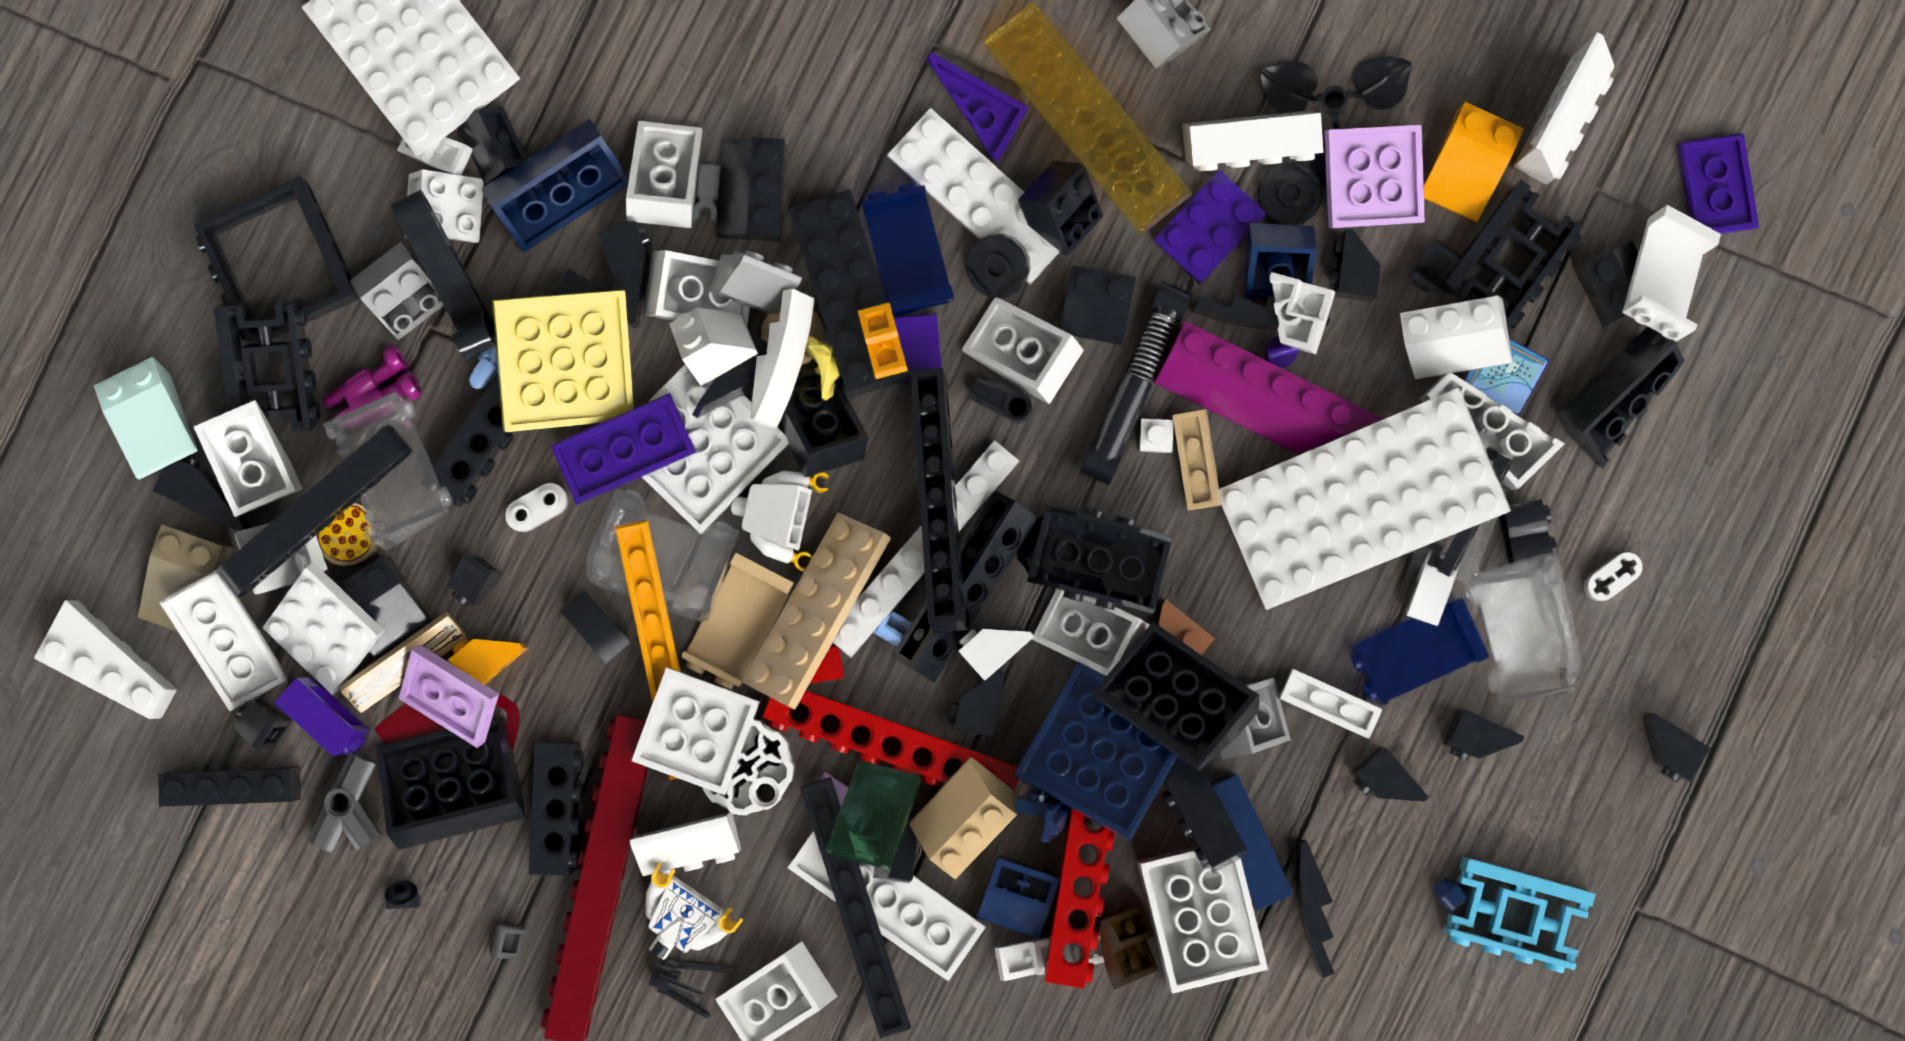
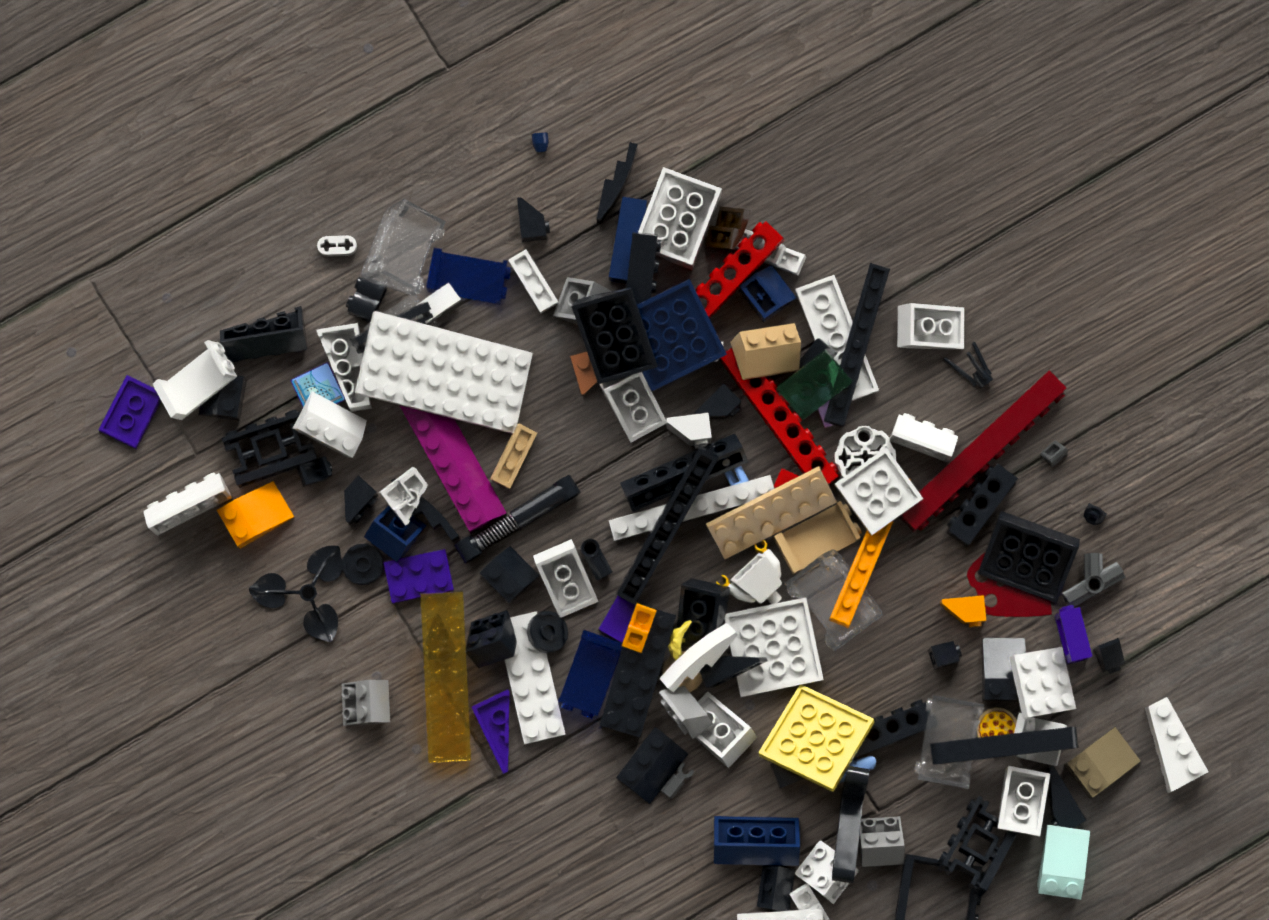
camera: 140 degrees left, 5 degrees down
black brick [158,767,301,807] -> none
white tile [159,569,288,711] -> none
magenta piece [323,344,422,428] -> none
tan tile [340,611,467,713] -> none
lavender plate [399,644,499,748] -> none
white plate [506,483,568,532] -> none
dark purple tile [550,393,697,505] -> none
black slope [560,591,631,664] -> none
black slope [598,220,651,329] -> none
white slope [626,121,702,228] -> none
torso [645,863,743,960] -> none
white slope [669,307,758,386] -> none
dark blue bracket [1015,789,1070,843] -> none
black slope [1017,506,1173,614] -> none
white plate [1139,419,1174,453] -> none
white brick [1182,111,1323,171] -> none
dark purple plate [1265,336,1300,368] -> none
lavender plate [1325,125,1425,228] -> none
black slope [1443,709,1525,761] -> none
medium azure fence [1443,856,1596,973] -> none
black slope [1643,713,1711,783] -> none

